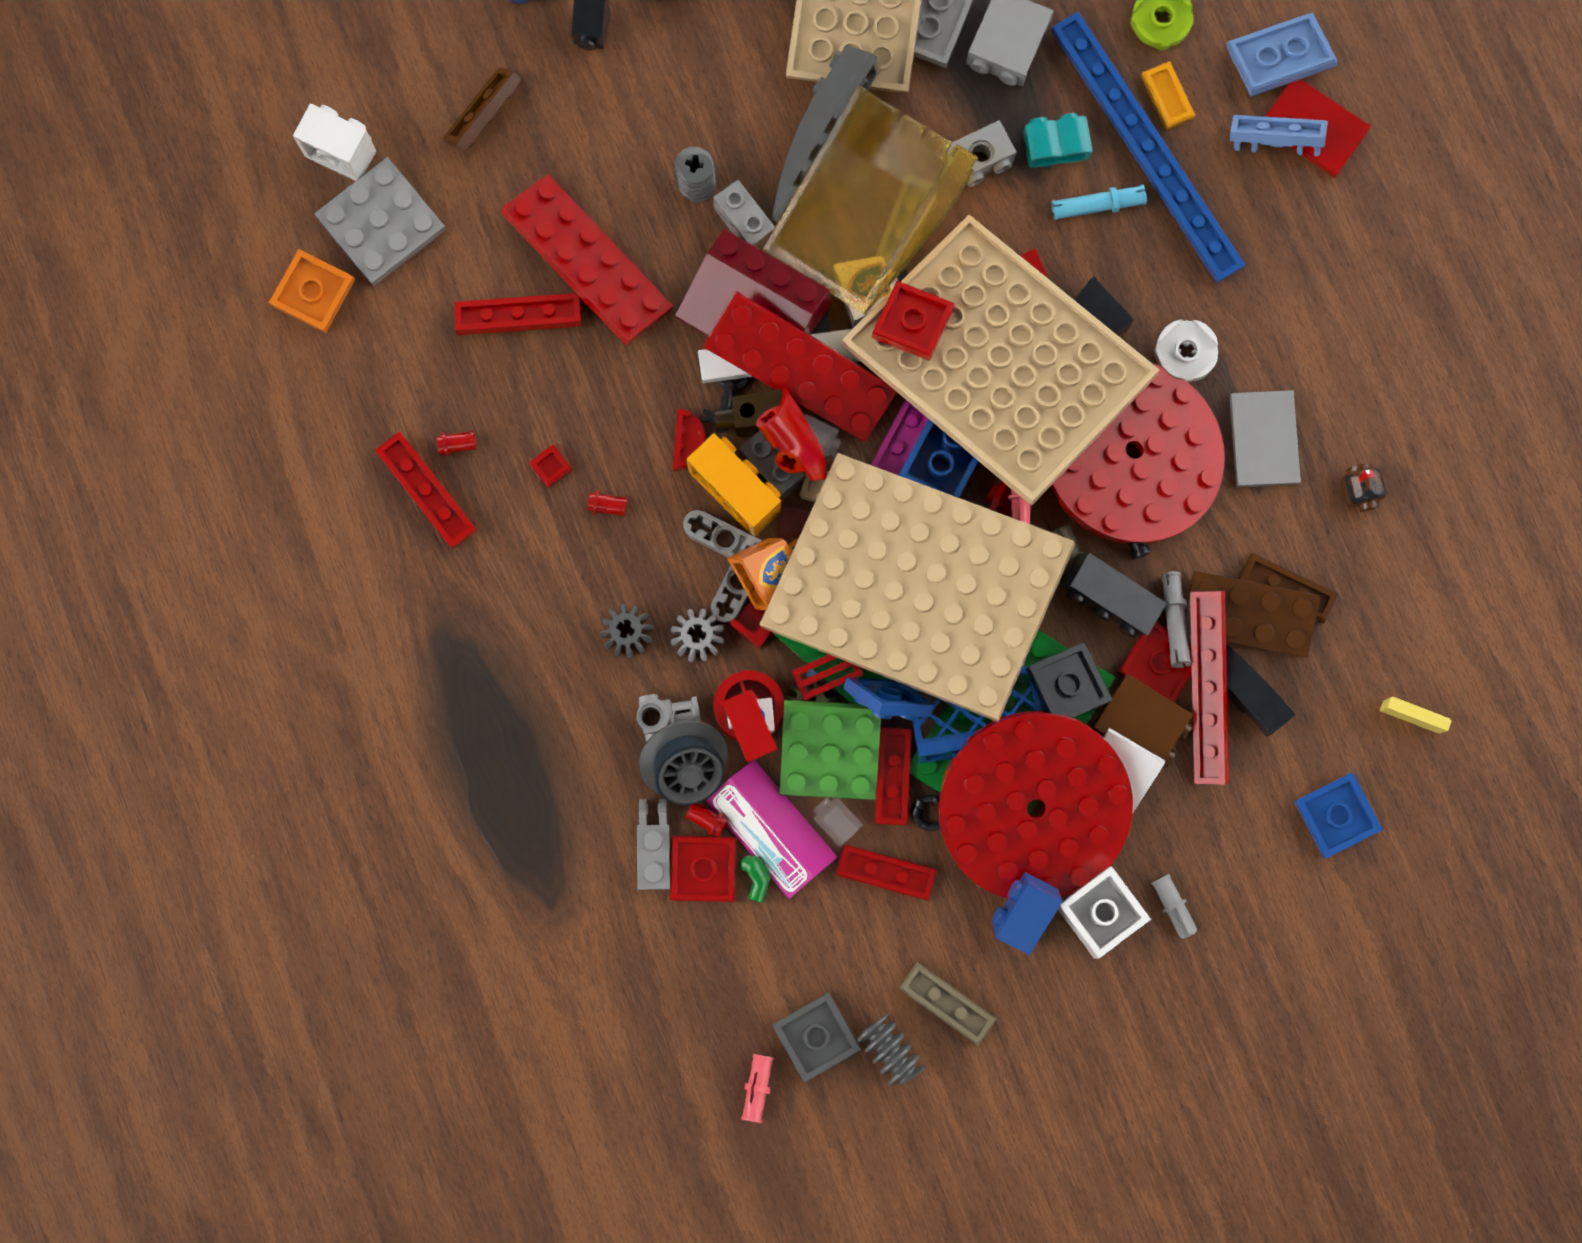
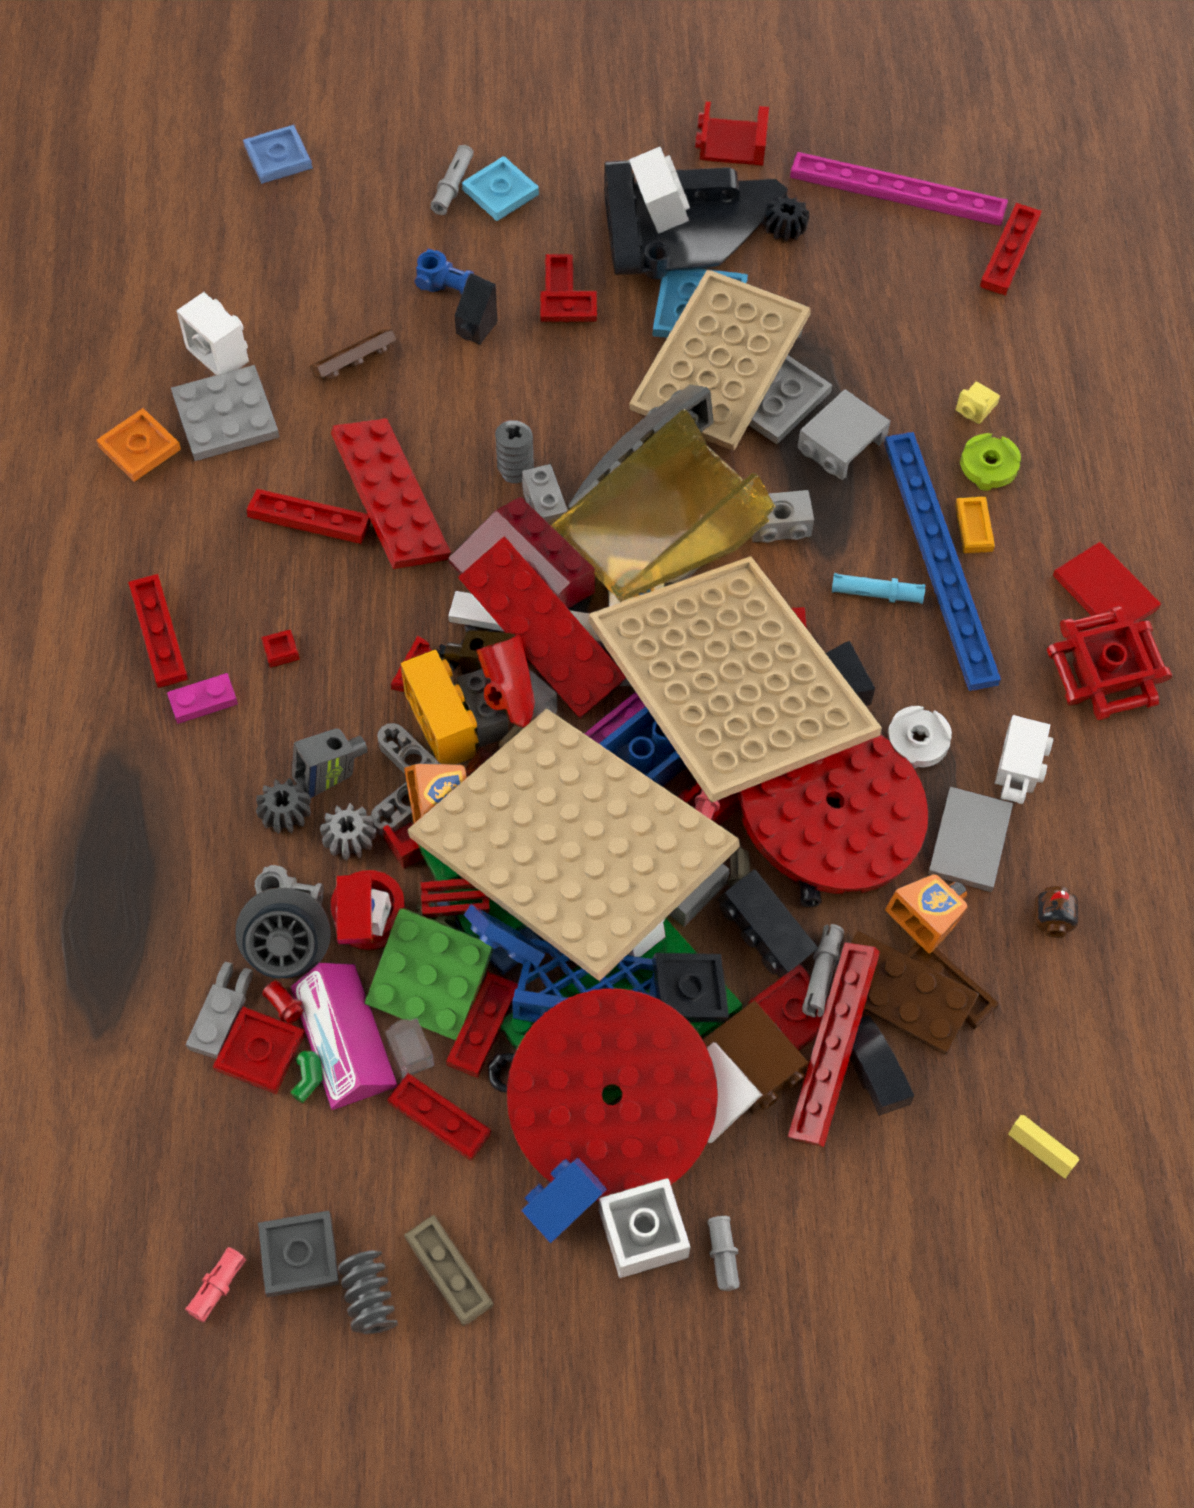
camera: 20 degrees right, 20 degrees down
red pin [436,430,477,457] -> none
red pin [587,490,628,517] -> none
red tile [872,281,955,361] -> none
teal brick [1023,113,1093,168] -> none
medium blue tile [1226,12,1338,96] -> none
medium blue plate [1230,115,1328,156] -> none
blue plate [1293,772,1383,859] -> none
none -> dark pink plate [167,673,238,724]
none -> dark grey torso [292,728,367,799]
none -> orange torso [885,874,968,954]
none -> white brick [995,715,1053,804]
none -> red brick [1046,606,1173,721]

